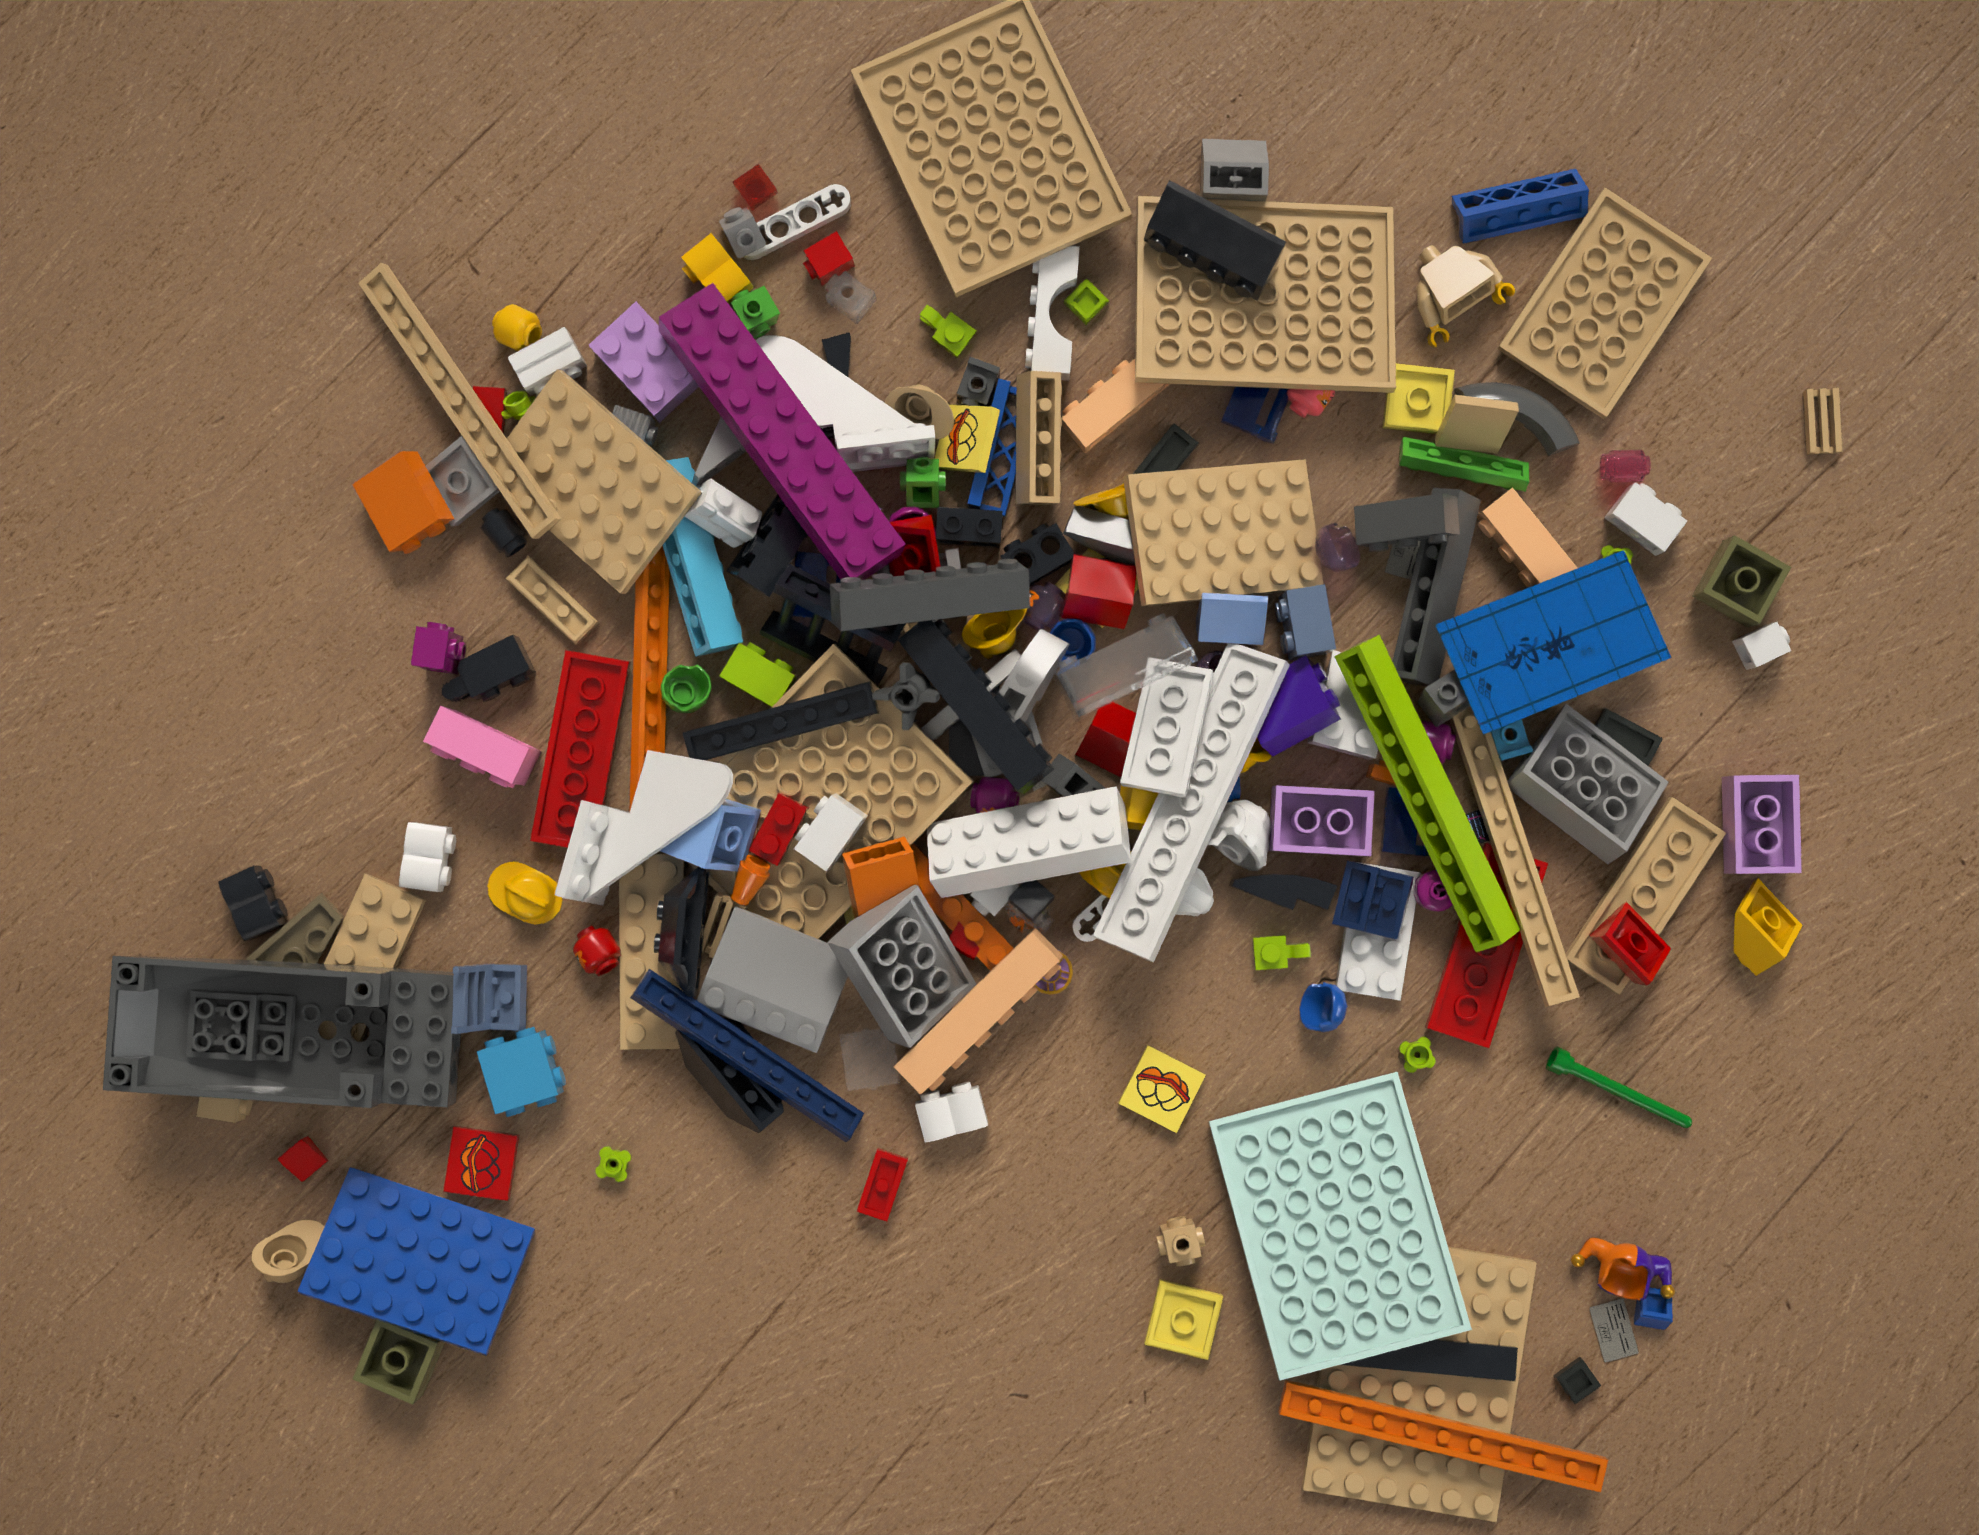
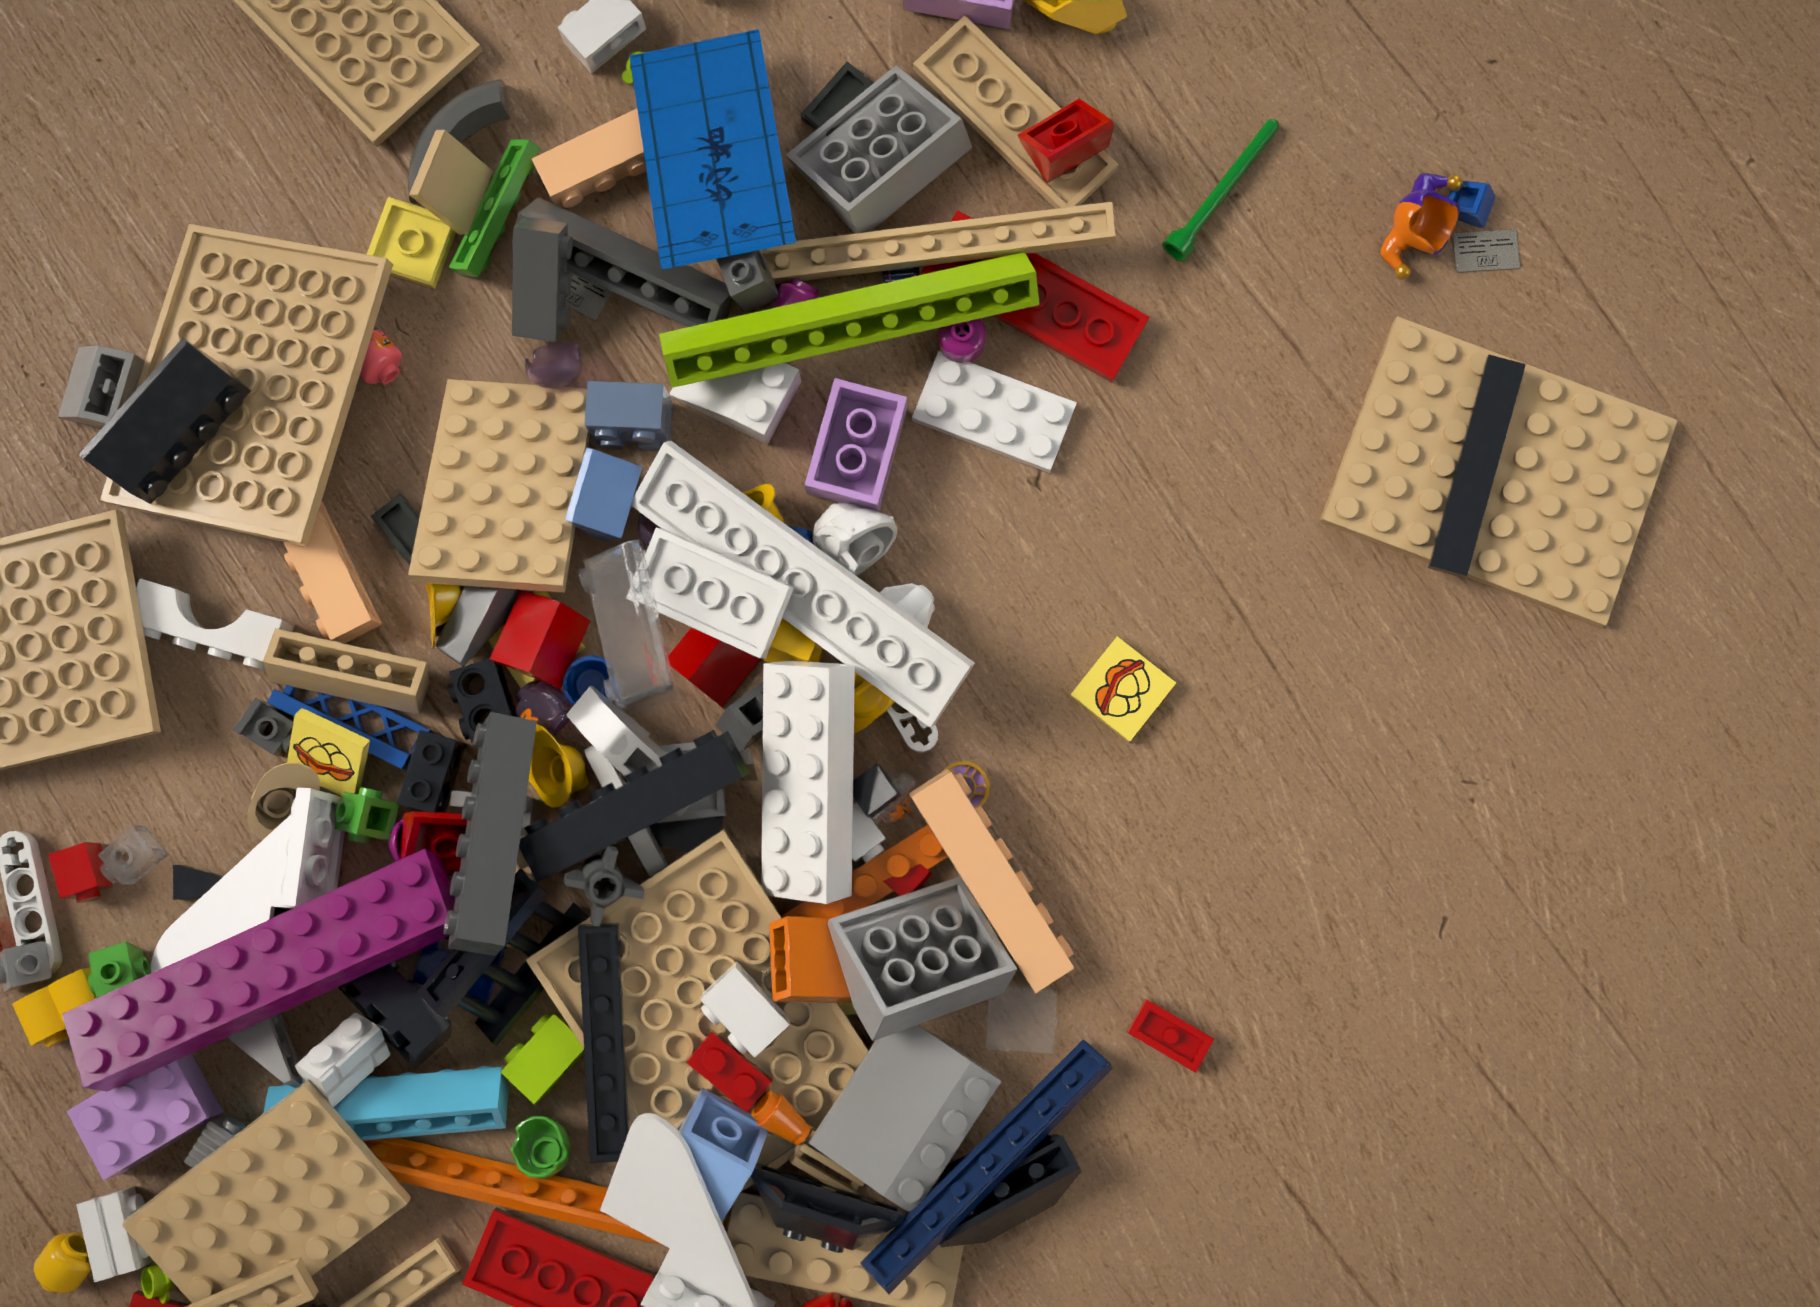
camera: 75 degrees left, 5 degrees down
white brick [915,1082,989,1143] -> none
lime plate [919,305,977,358] -> none
magenta head [970,777,1020,814] -> none
lime tile [1064,278,1109,325] -> none
light yellow tile [1144,1279,1223,1360] -> none
tan brick [1156,1216,1205,1266] -> none
light aqua plate [1208,1072,1472,1381] -> none
clear blue plate [1221,386,1289,444] -> none
black slope [1229,874,1337,910] -> none
lime plate [1252,935,1311,970] -> none
dark purple brick [1257,655,1341,757] -> none
orange plate [1278,1380,1608,1493] -> none
blue hair [1299,982,1348,1032] -> none
dark blue slope [1332,860,1414,940] -> none
orange plate [1366,760,1396,787] -> none
clear blue plate [1380,787,1430,857] -> none
lime plate [1399,1037,1436,1073] -> none
tan torso [1416,245,1515,348] -> none
blue fence [1452,169,1589,244] -> none
dark azure brick [1491,719,1533,761] -> none
pearl dark grey tile [1554,1357,1601,1404] -> none
clear pink brick [1600,449,1651,483] -> none

